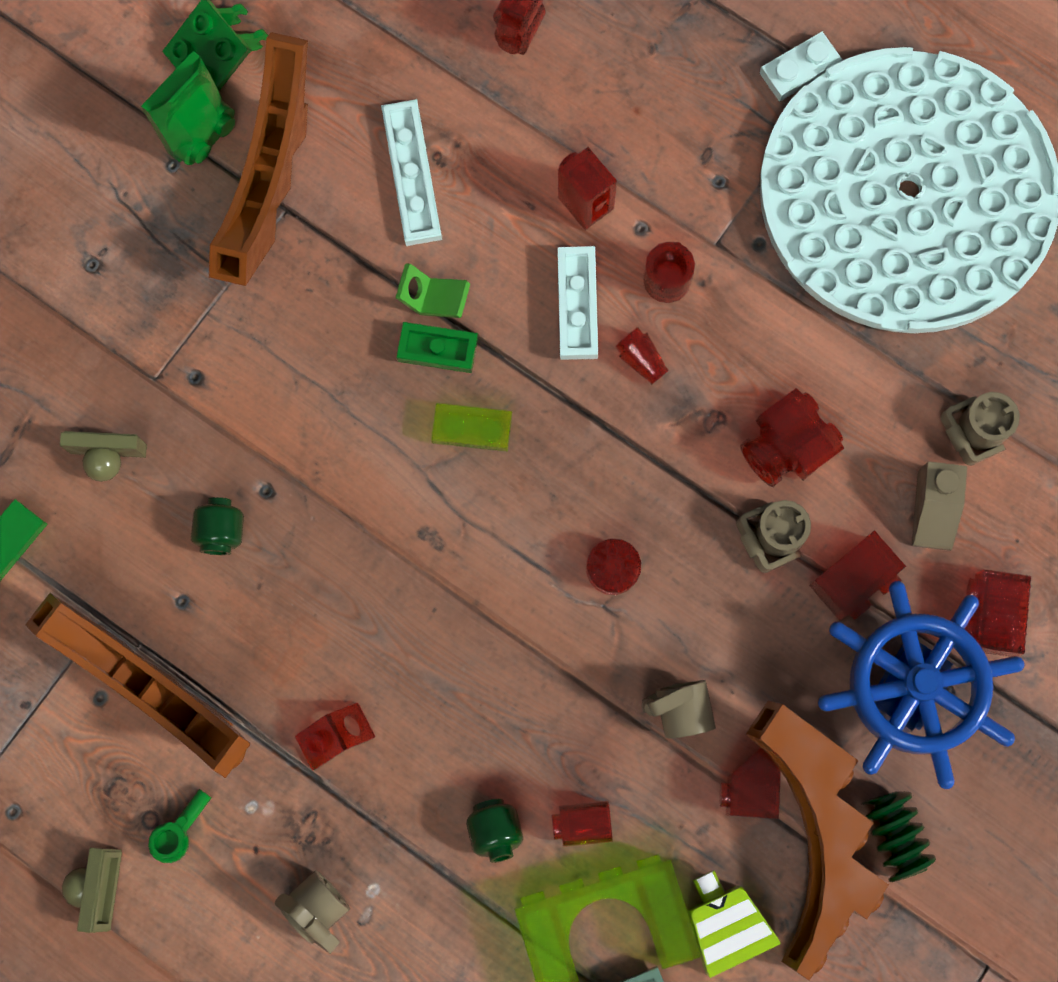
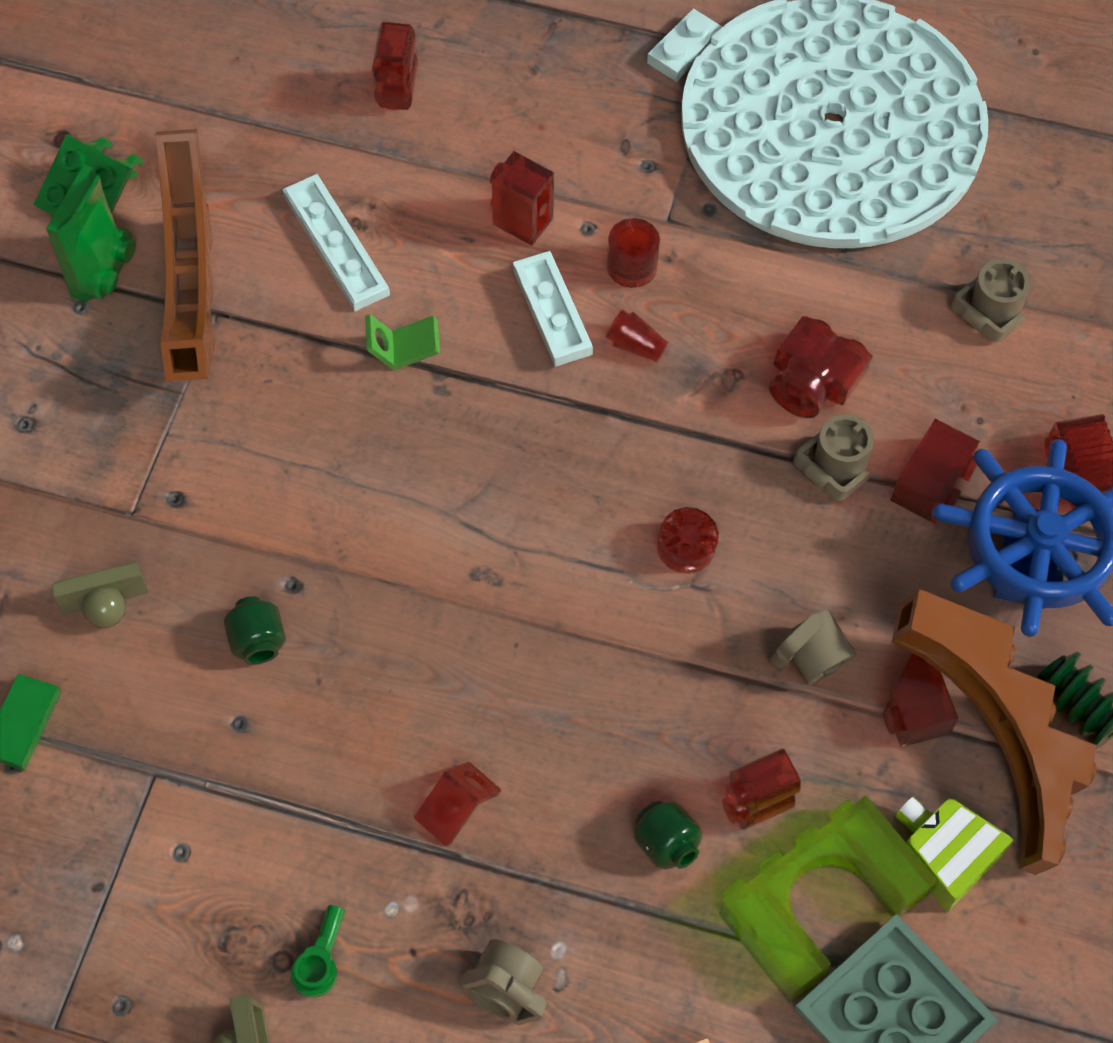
camera: 25 degrees left, 15 degrees down
dark orange arch [25,593,251,778] -> none
green plate [396,322,478,373] -> none
clear neon green plate [431,403,512,452] -> none
dark tan slope [912,461,967,551] -> none

